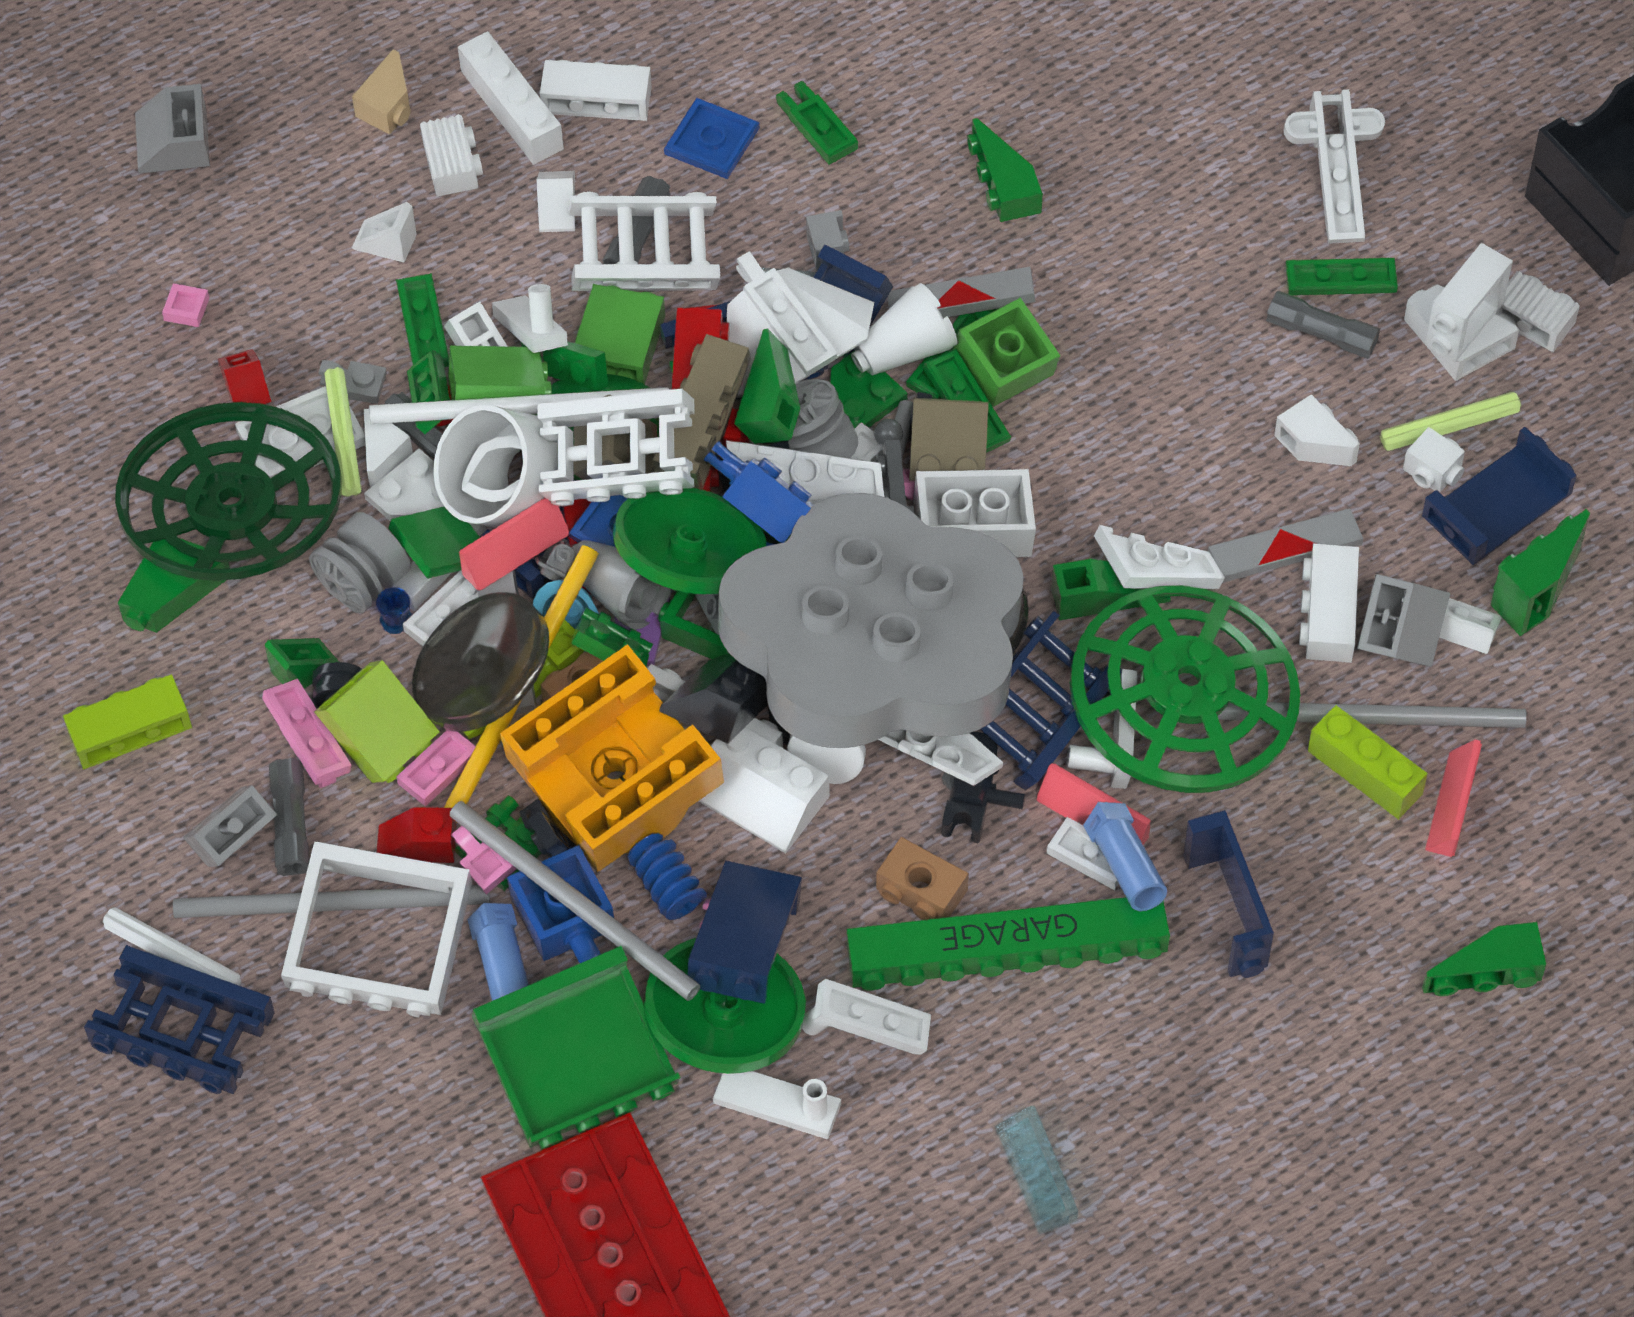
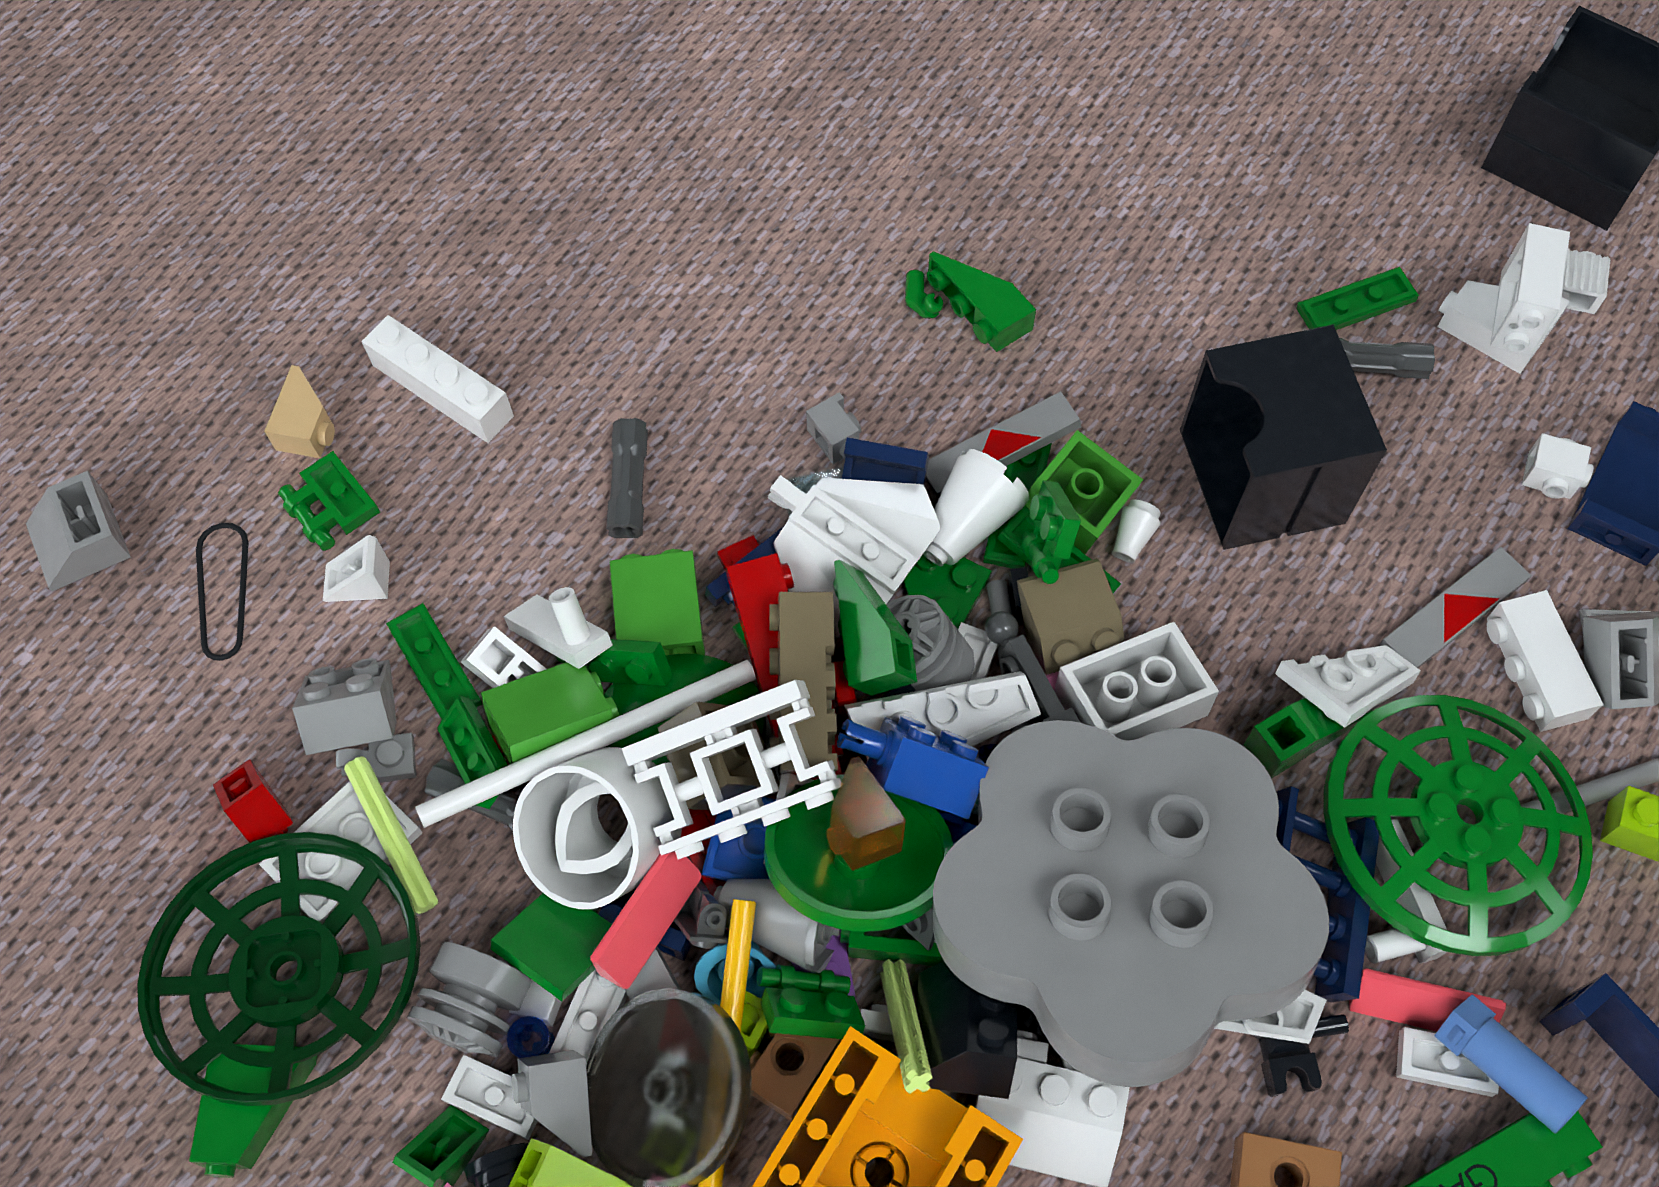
camera: 20 degrees left, 5 degrees up
bright pink plate [162,284,209,327] -> none
white slope [364,409,413,488] -> none
white plate [364,449,444,521] -> none
white brick [420,114,483,197] -> none
white slope [537,171,575,232] -> none
white brick [540,60,652,121] -> none
white fence [569,192,720,291] -> none
blue tile [664,98,760,179] -> none
green hinge [776,81,858,165] -> none
white slope [1274,394,1360,466] -> none
white piece [1284,89,1385,244] -> none
yellowish green axle [1380,392,1521,451] -> none
none -> black piece [196,523,249,661]
none -> green plate [278,451,380,551]
none -> light grey slope [292,658,397,755]
none -> white plate [441,1055,538,1140]
none -> light grey slope [512,1050,592,1157]
none -> clear orange slope [827,756,906,871]
none -> yellowish green axle [880,959,933,1094]
none -> green arm [905,270,944,319]
none -> green plate [1022,480,1081,584]
none -> white cone [1112,499,1161,564]
none -> black piece [1180,324,1387,550]

